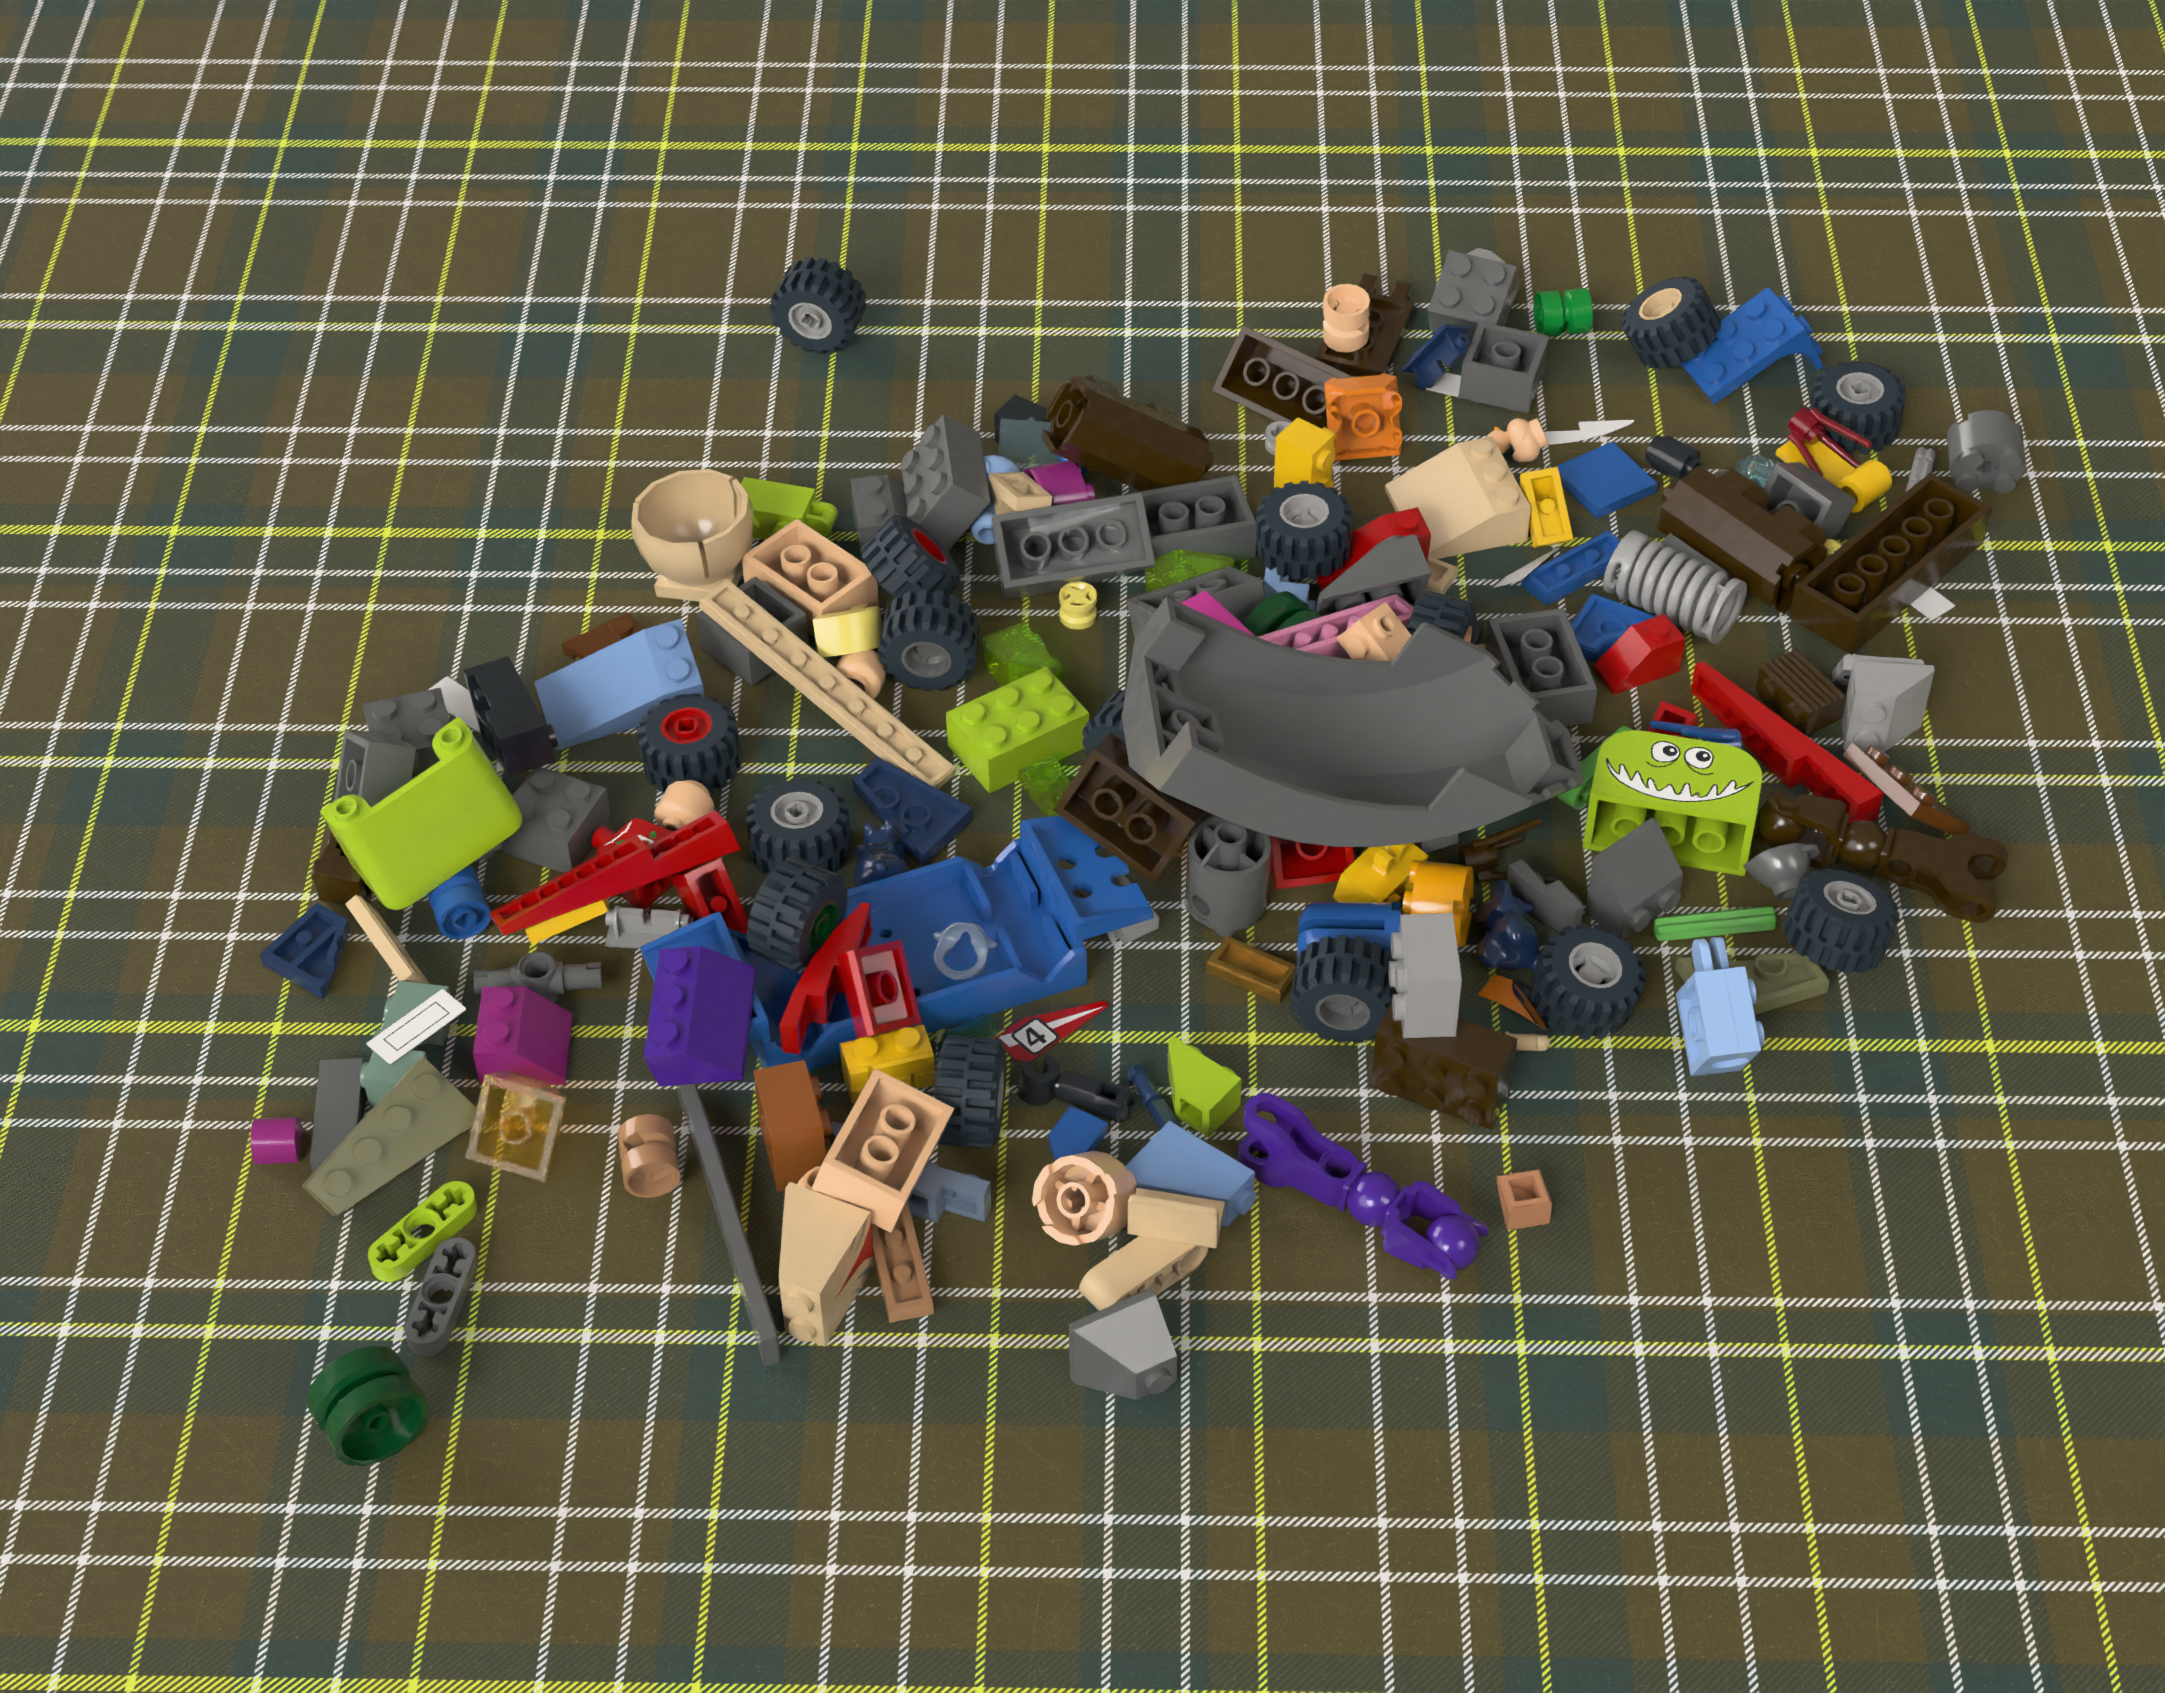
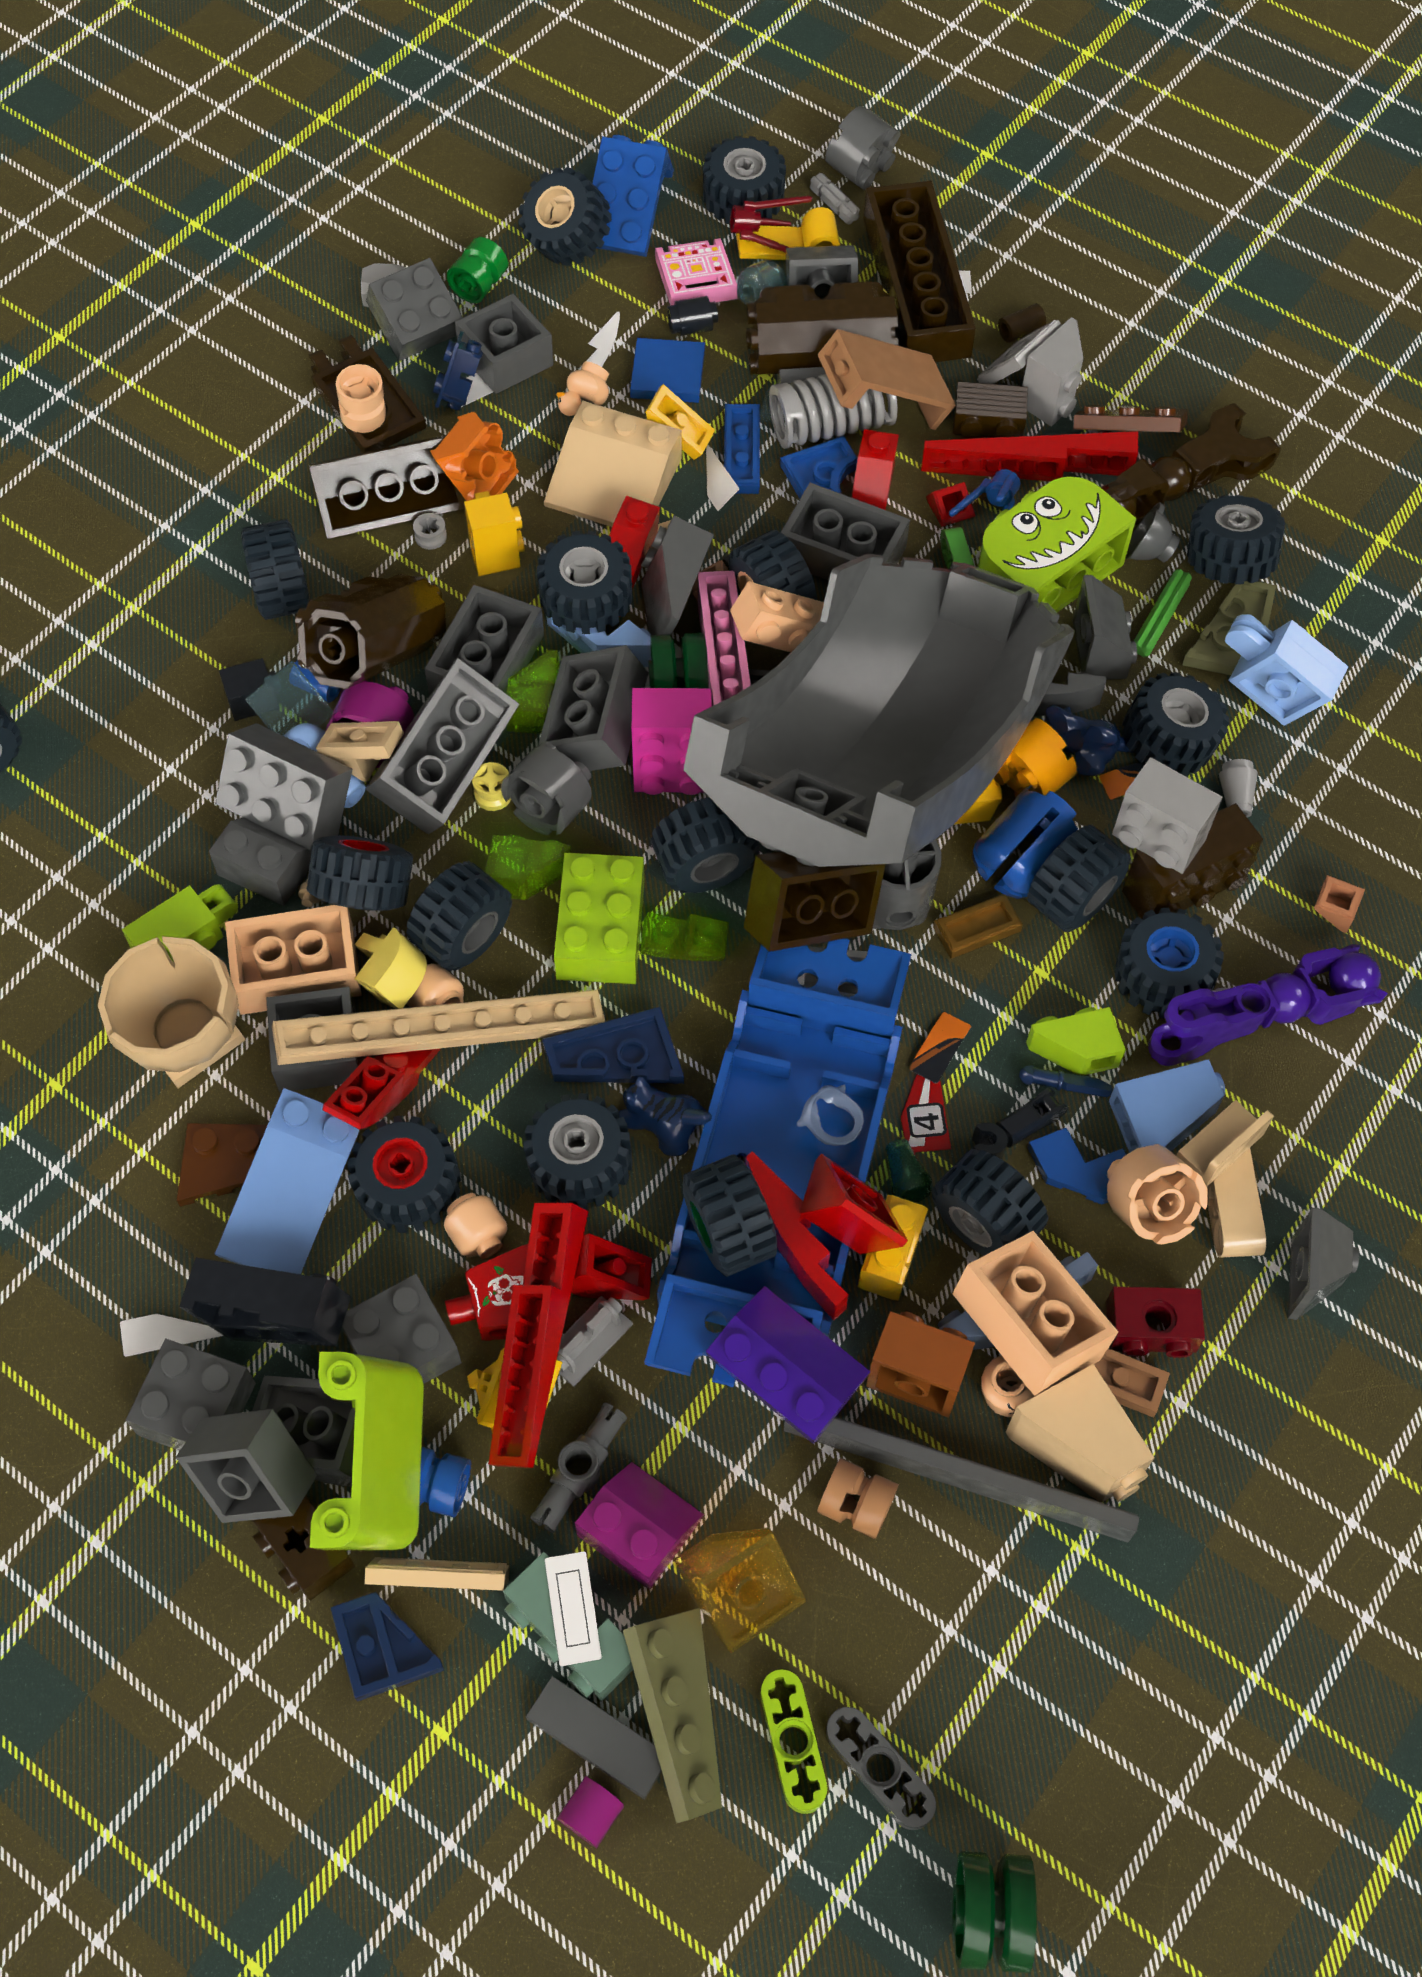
camera: 55 degrees left, 15 degrees up
none -> black wheel [241,519,310,620]
none -> red slope [322,1048,440,1130]
none -> dark grey brick [501,741,592,835]
none -> bright pink container [655,238,737,306]
none -> medium nougat panel [818,329,956,430]
none -> sticker [910,1012,971,1083]
none -> dark brown piece [998,303,1046,343]
none -> dark red brick [1106,1287,1205,1358]
none -> black wheel [1115,908,1224,1018]
none -> light grey cone [1219,759,1258,818]

